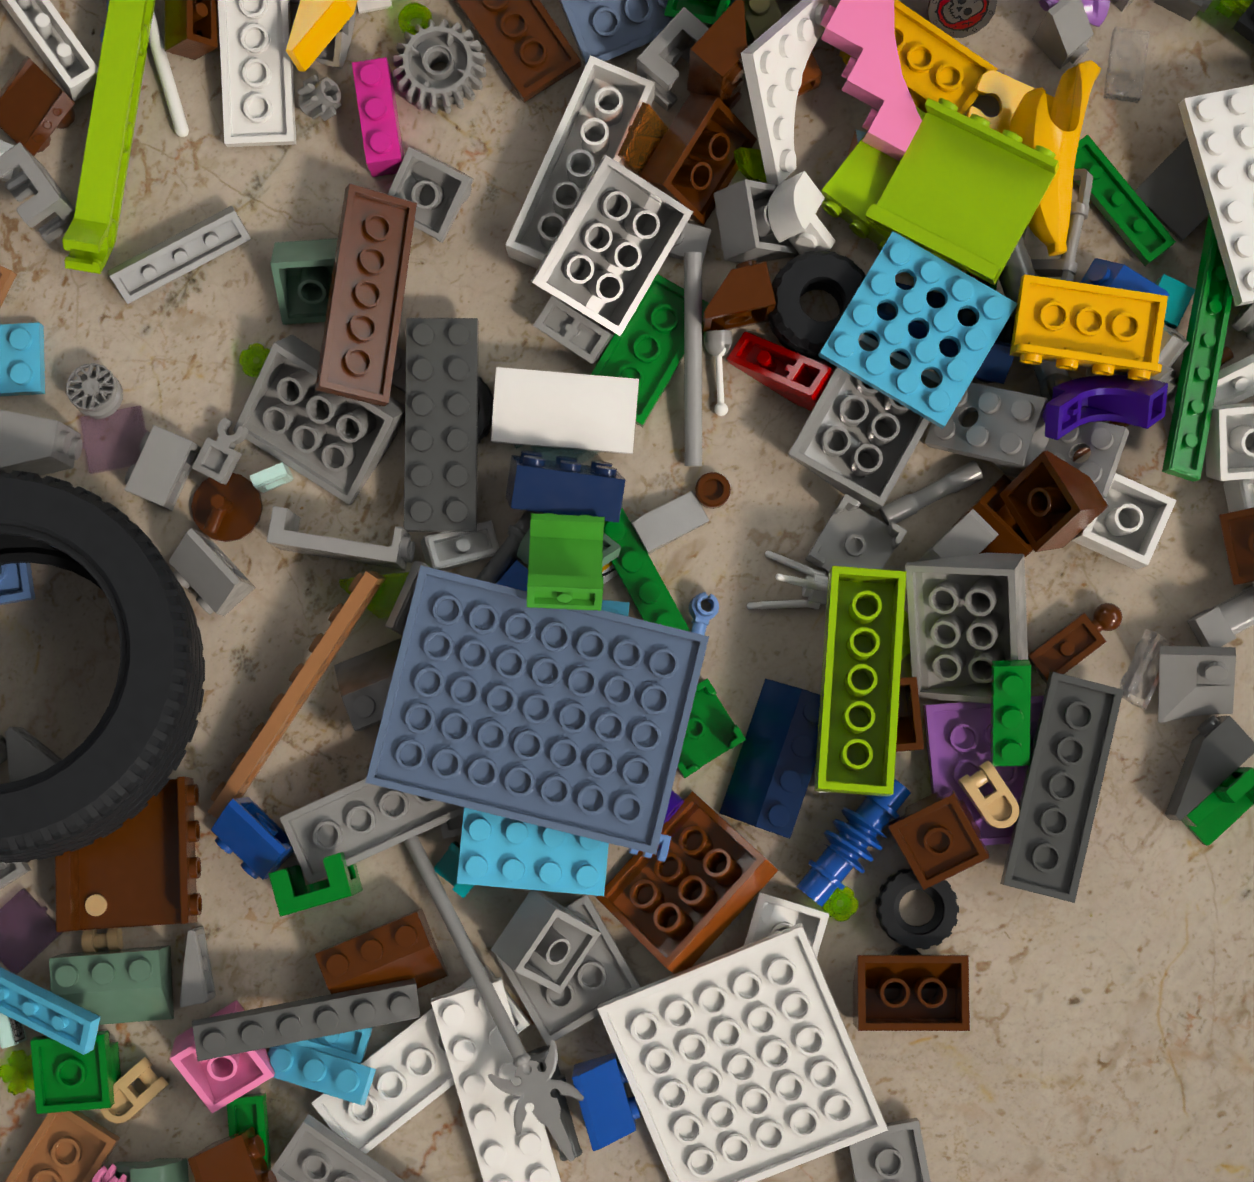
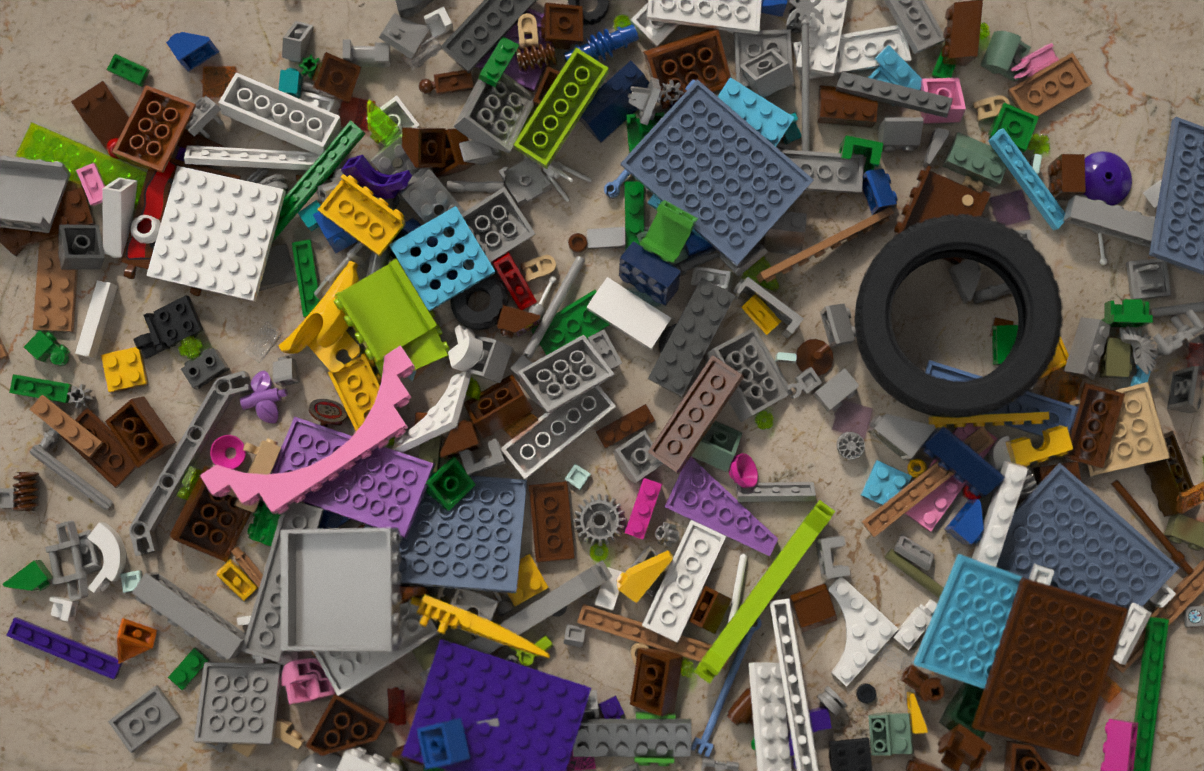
camera: 155 degrees left, 0 degrees up
none -> clear red piece [338,97,376,132]
none -> clear neon green slope [367,100,400,146]
none -> white panel [424,7,454,38]
none -> reddish brown piece [516,42,557,72]
none -> tan plate [520,255,556,282]
none -> light aqua tile [565,463,591,490]
none -> reddish brown plate [596,404,655,449]
none -> light grey plate [628,77,662,125]
none -> light grey gear [661,80,684,105]
none -> medium lavender wing [665,457,778,556]
none -> dark pink piece [729,453,758,488]
none -> yellow plate [741,294,782,335]
none -> light grey slope [878,117,923,152]

